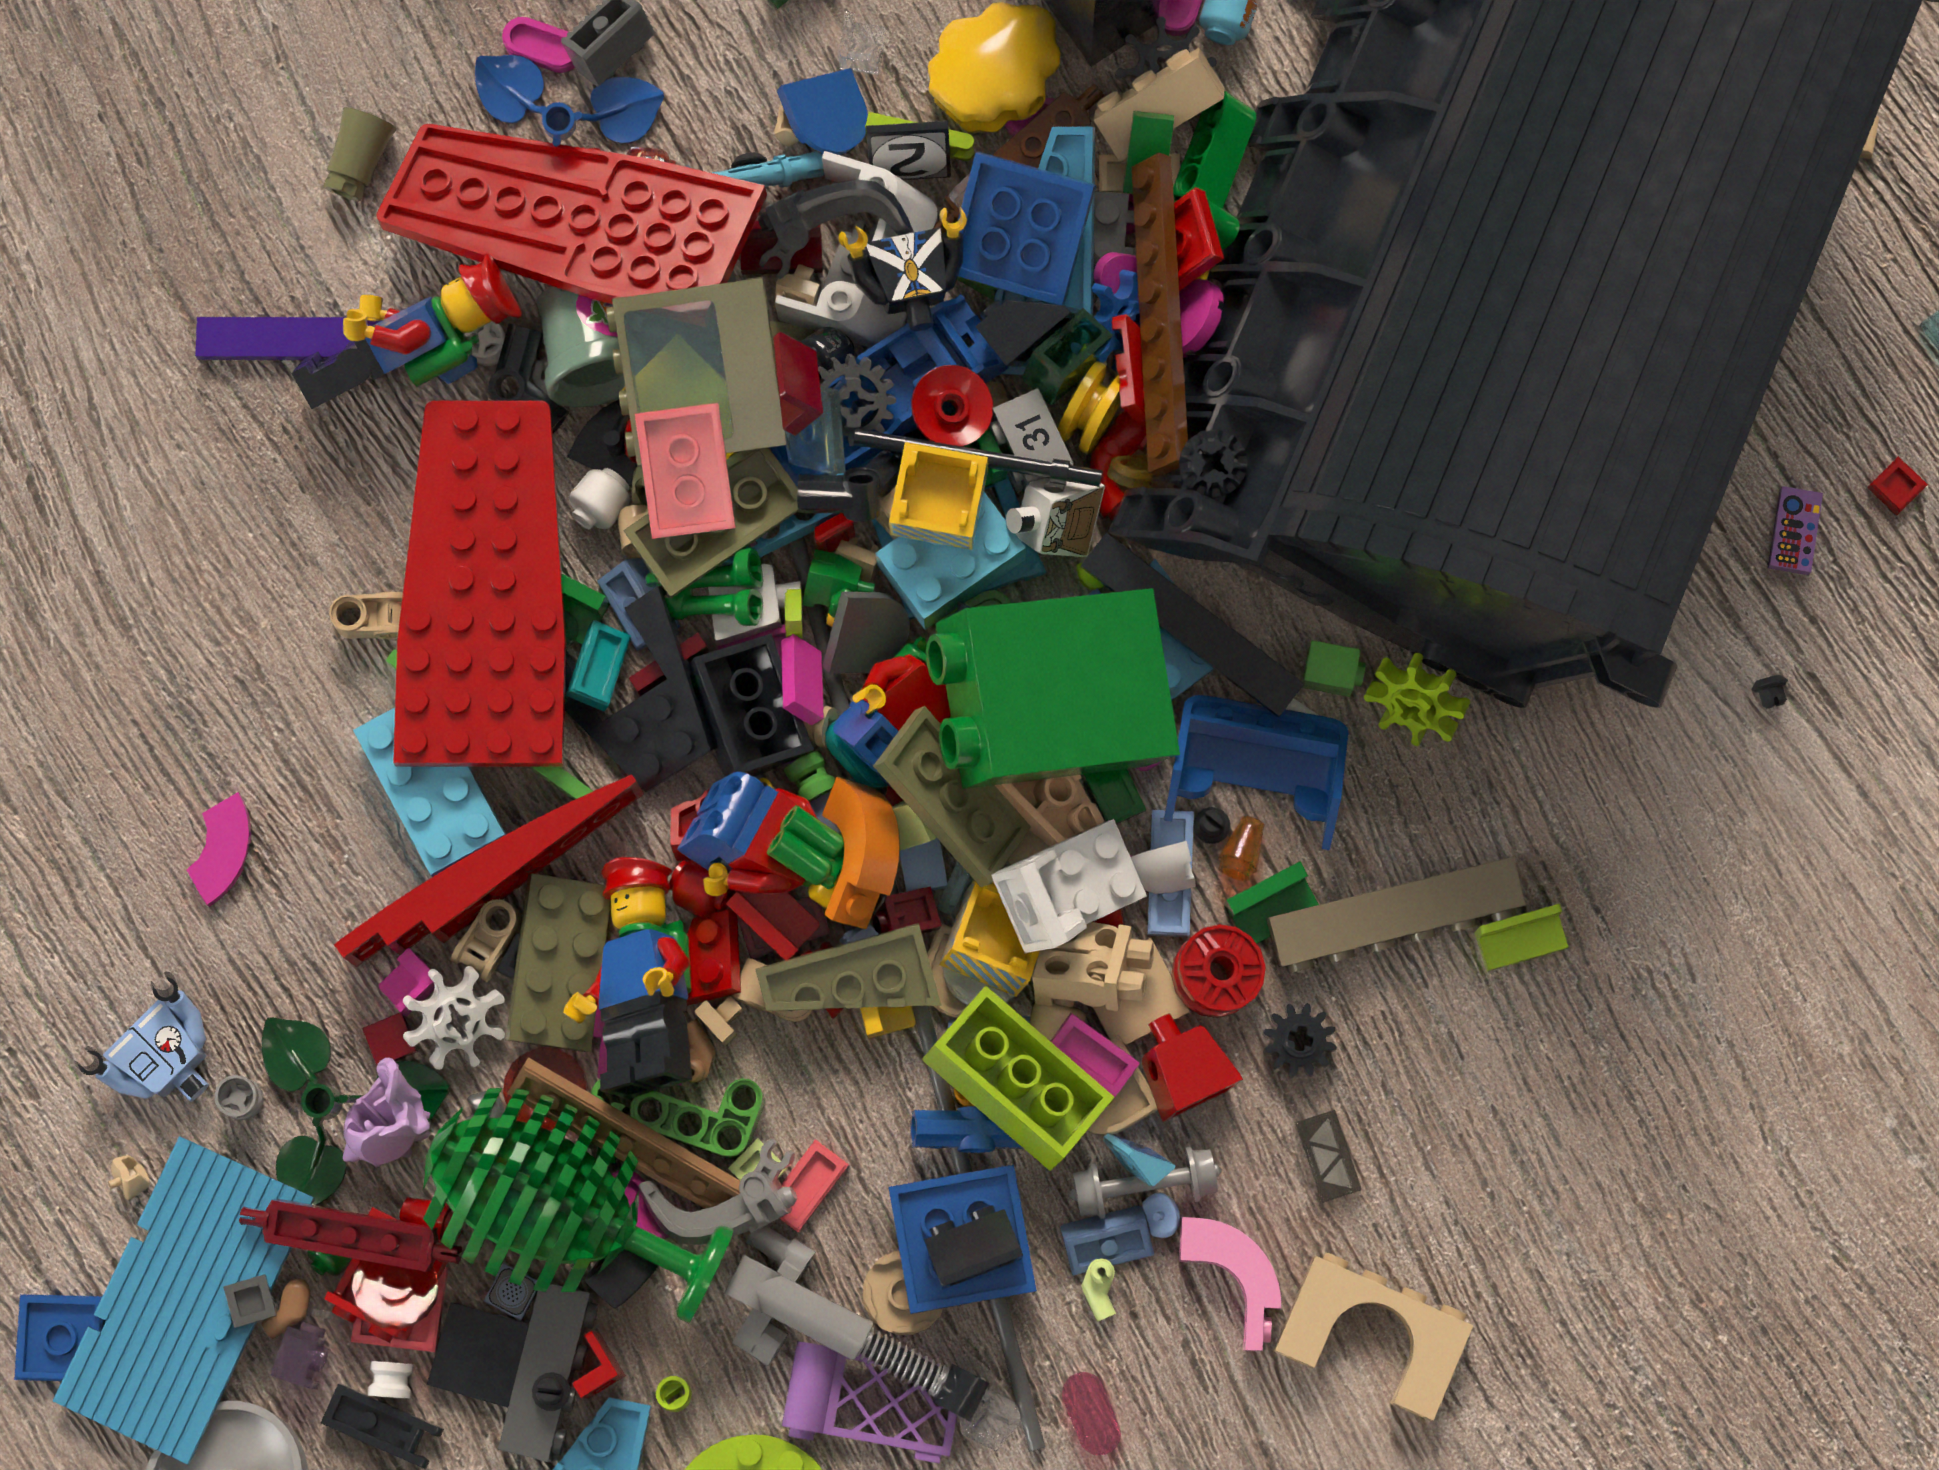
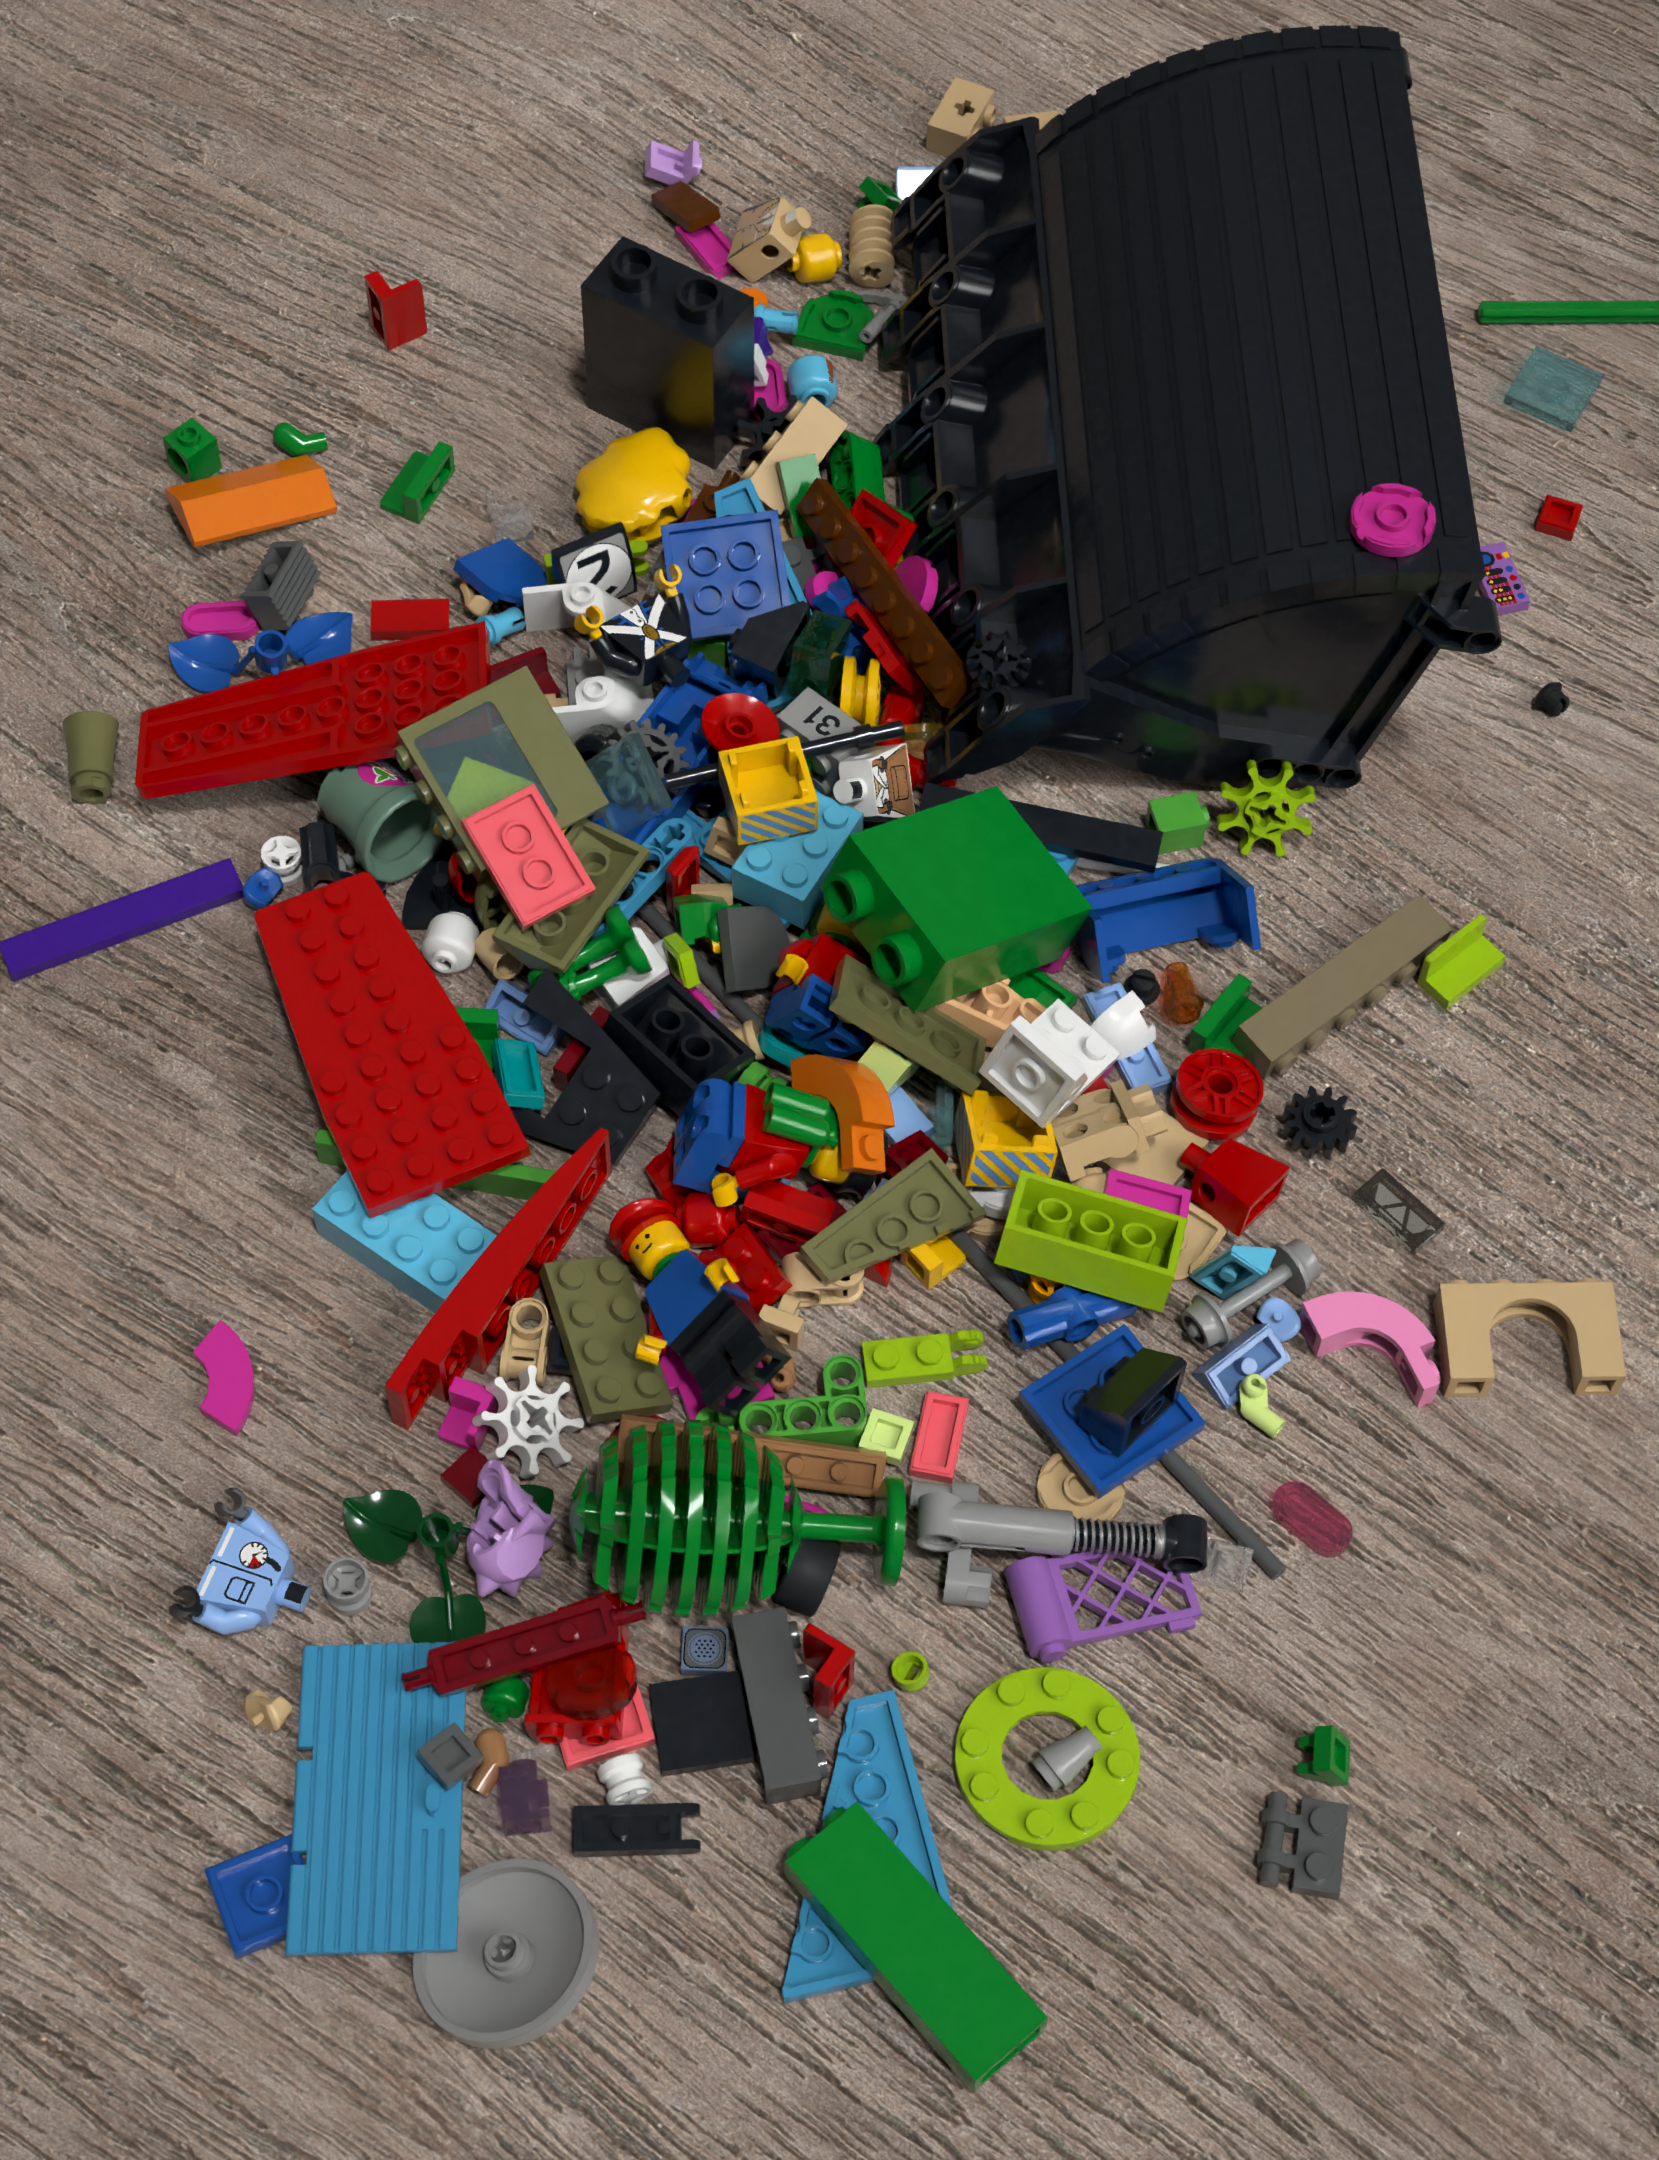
camera: 30 degrees left, 20 degrees down
piece [291,253,522,409] -> none
tan piece [329,592,403,640] -> none
black piece [532,1372,570,1411] -> none
light grey piece [639,1139,798,1245] -> none
black piece [758,179,914,279] -> none
dark red panel [773,332,823,436] -> none
dark pink tile [781,634,824,726] -> none
black piece [797,451,901,522] -> none
none -> red tile [371,599,450,640]
none -> lime hinge [861,1330,988,1388]
none -> dark pink tile [1349,483,1436,557]

